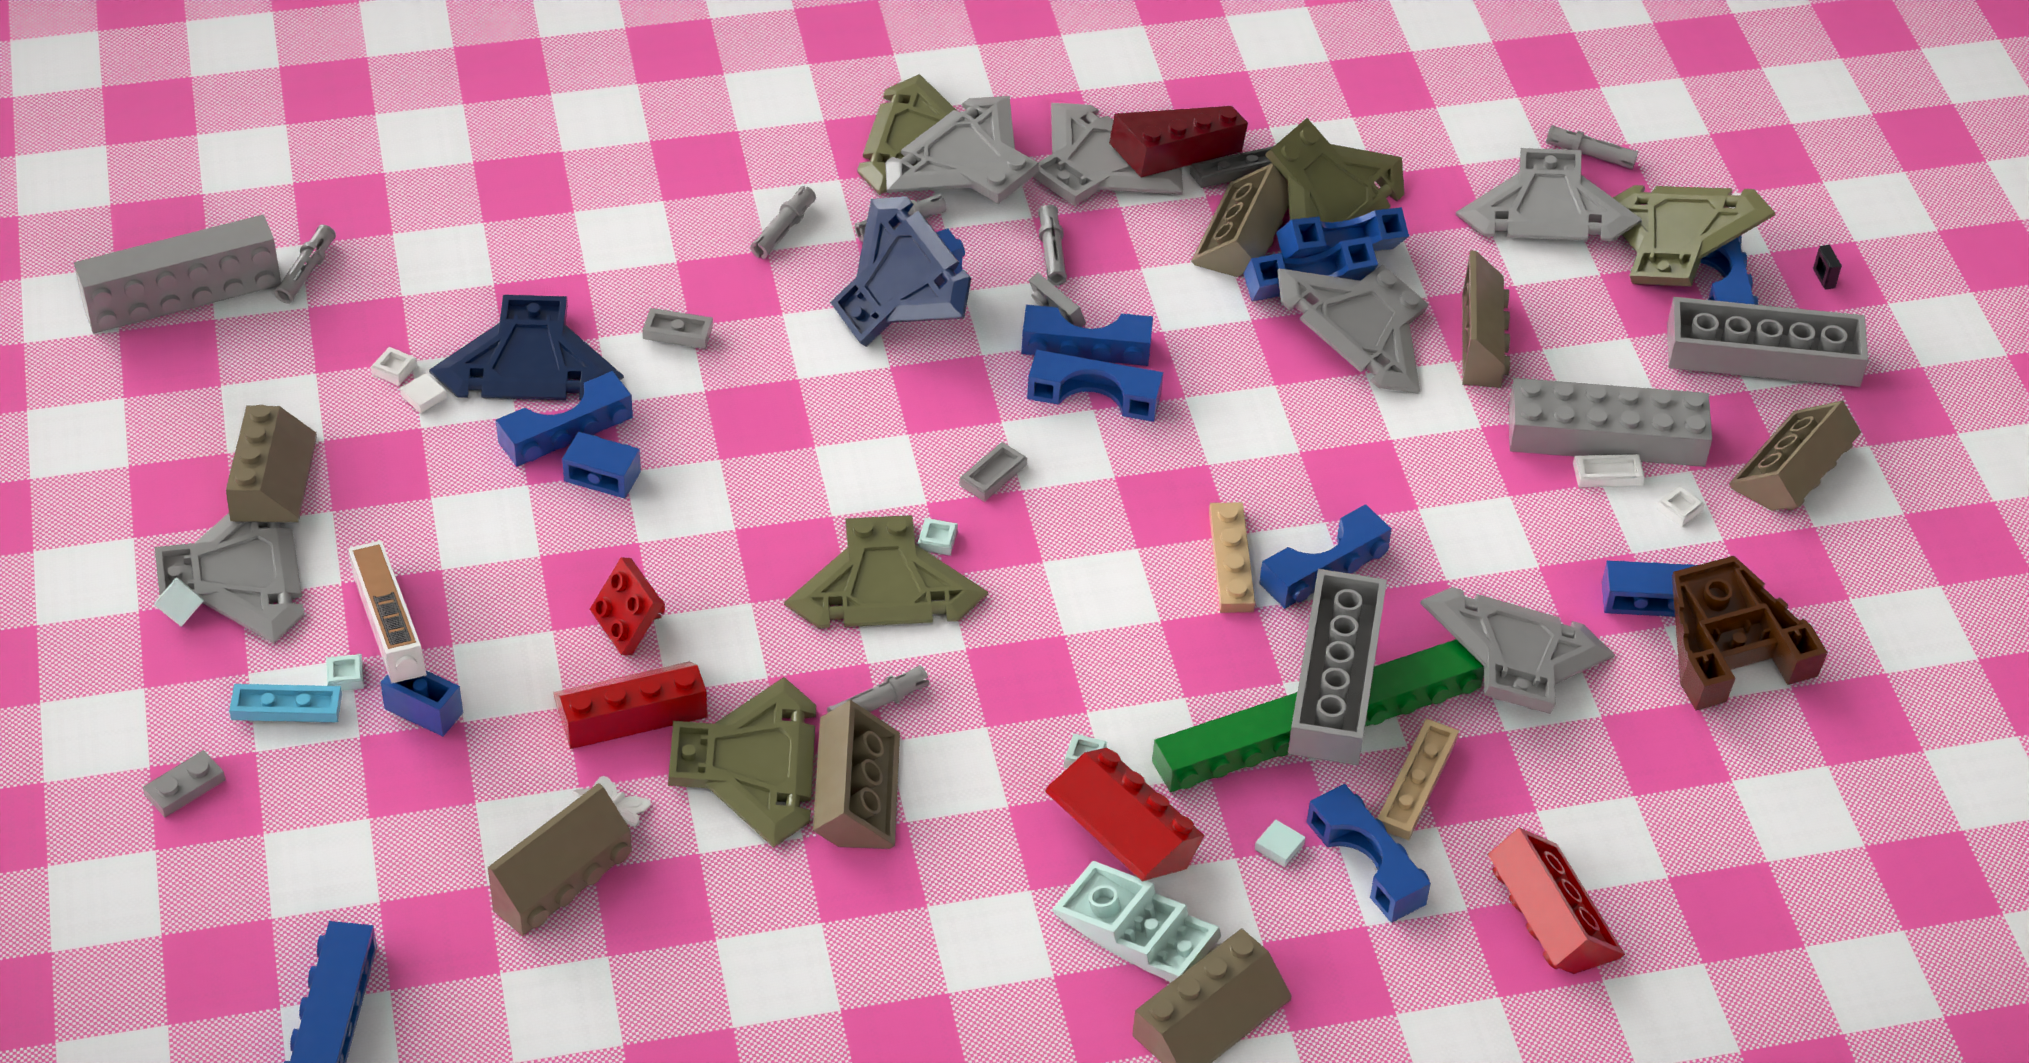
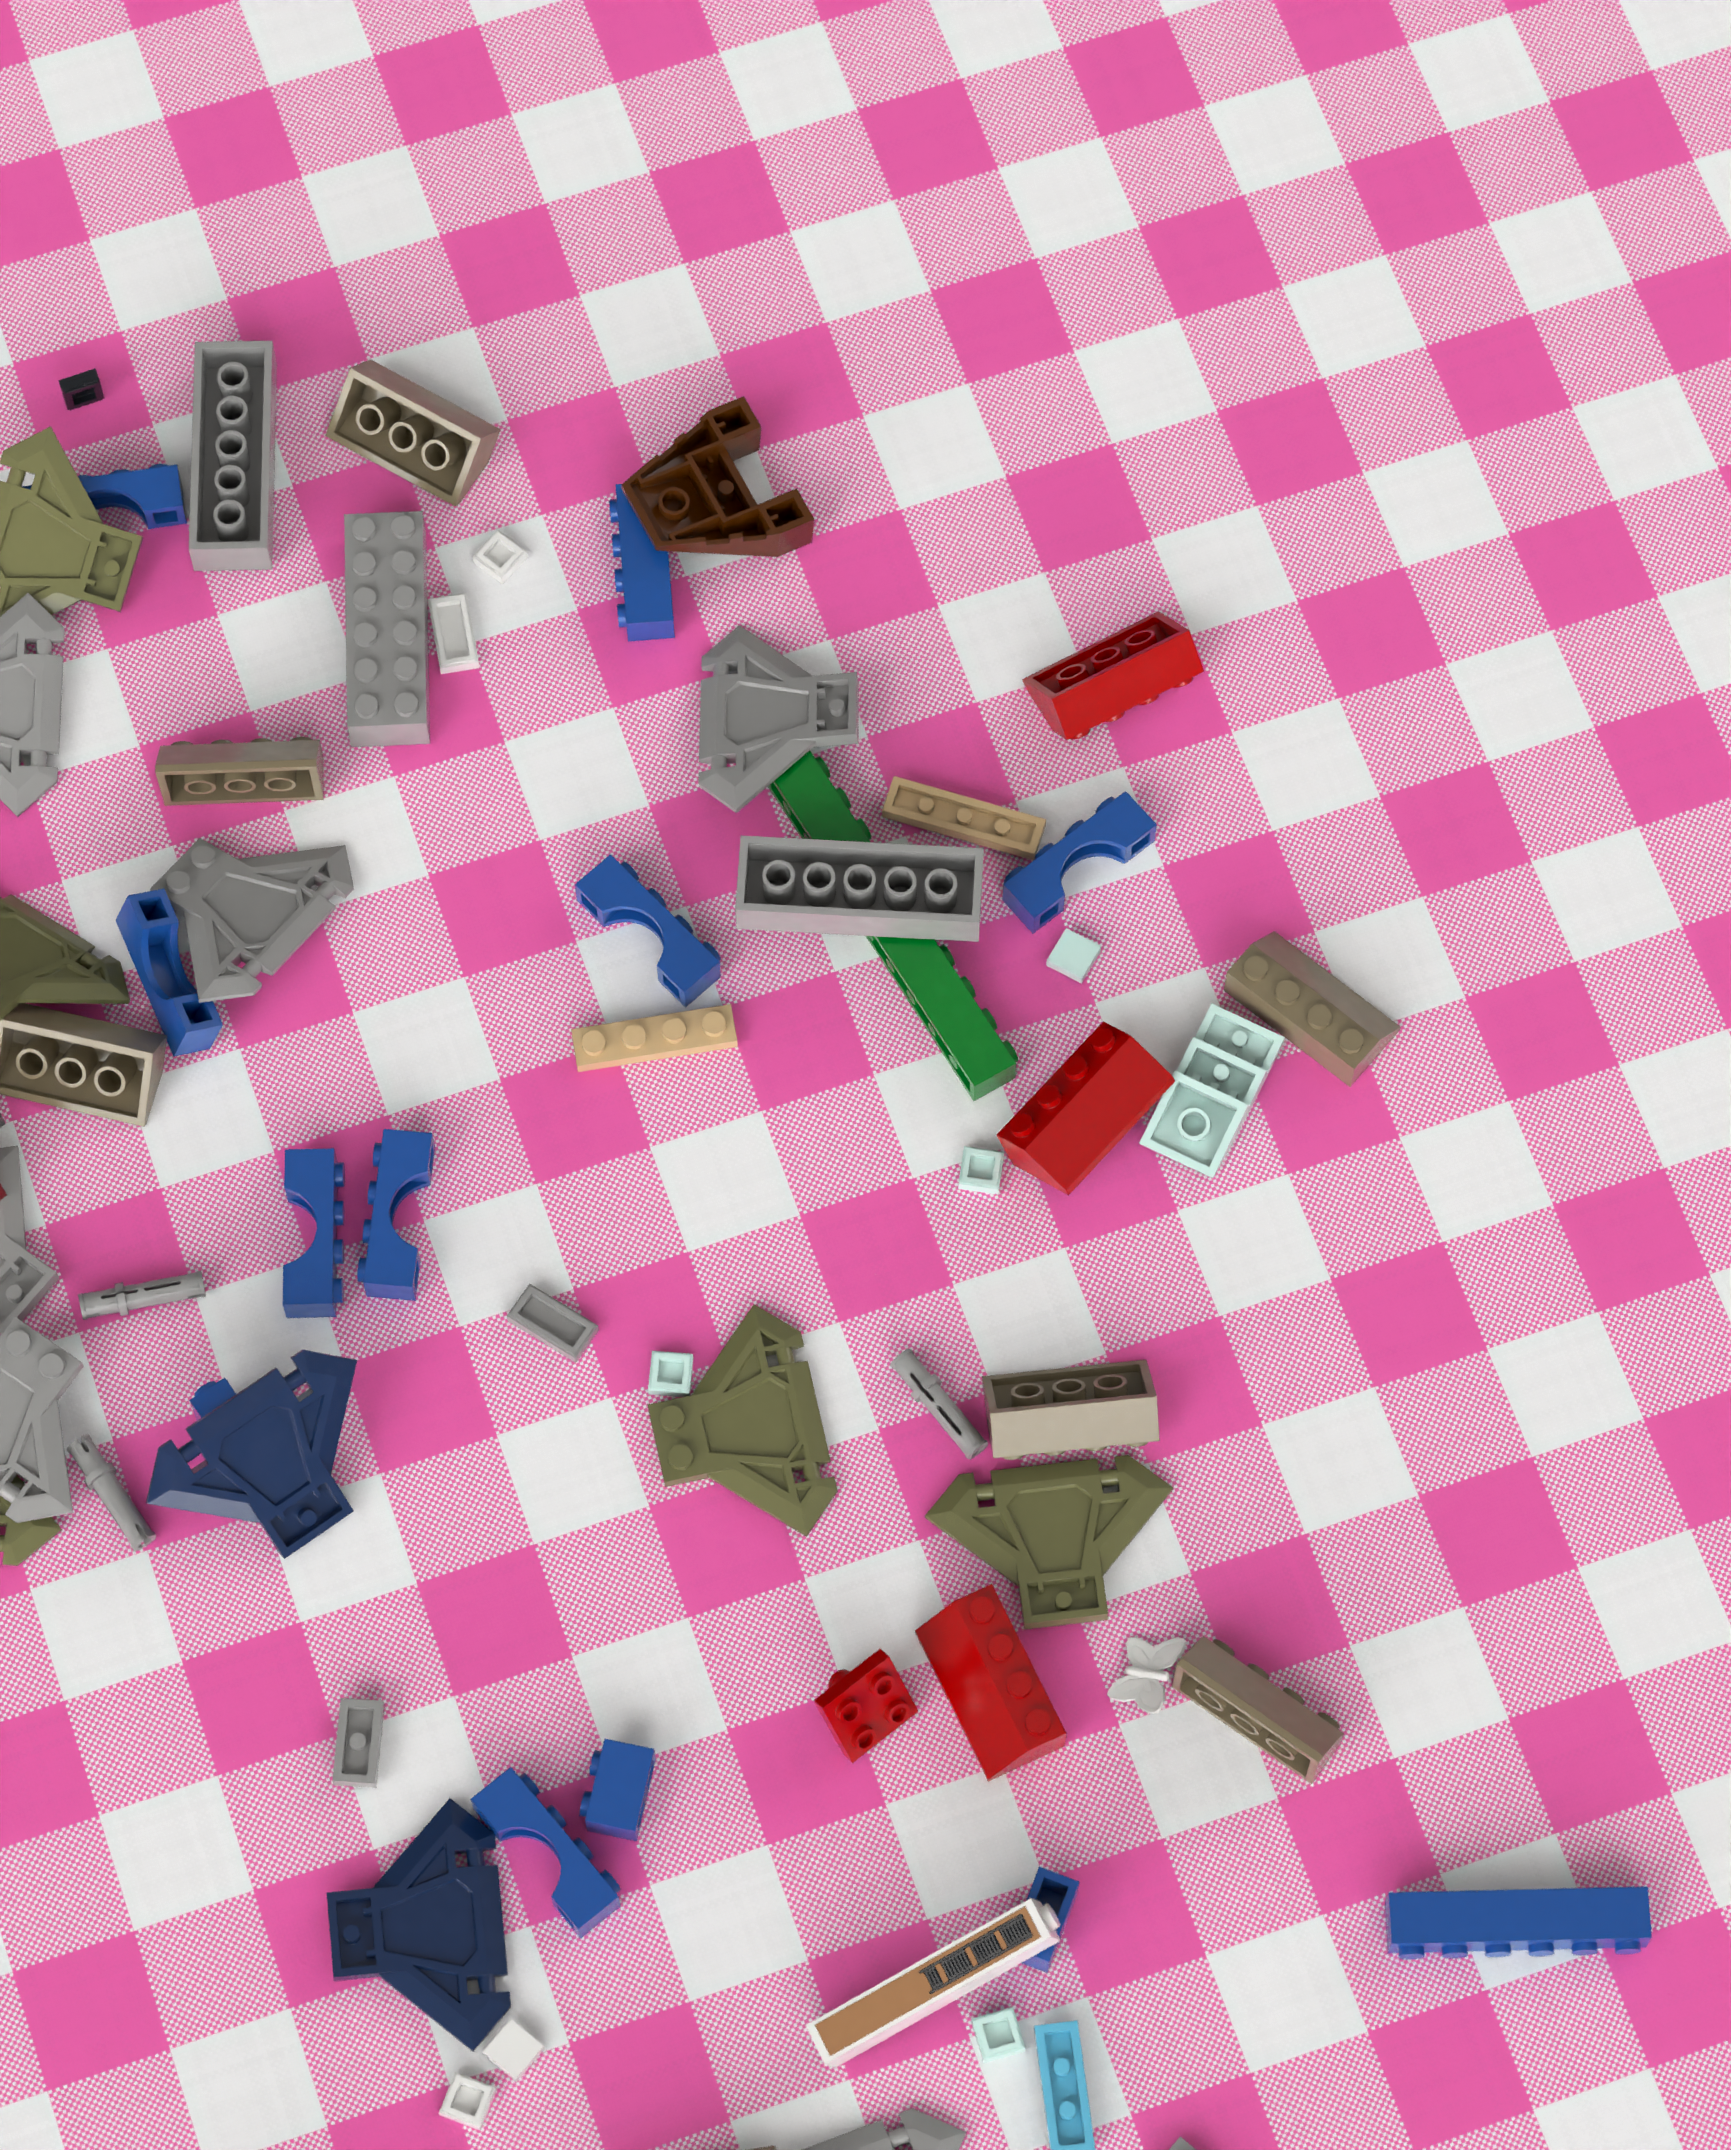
camera: 95 degrees left, 20 degrees up
light grey pin [750,186,816,259] -> none
light grey plate [1029,272,1086,327] -> none
blue arch [1276,207,1409,258] -> none

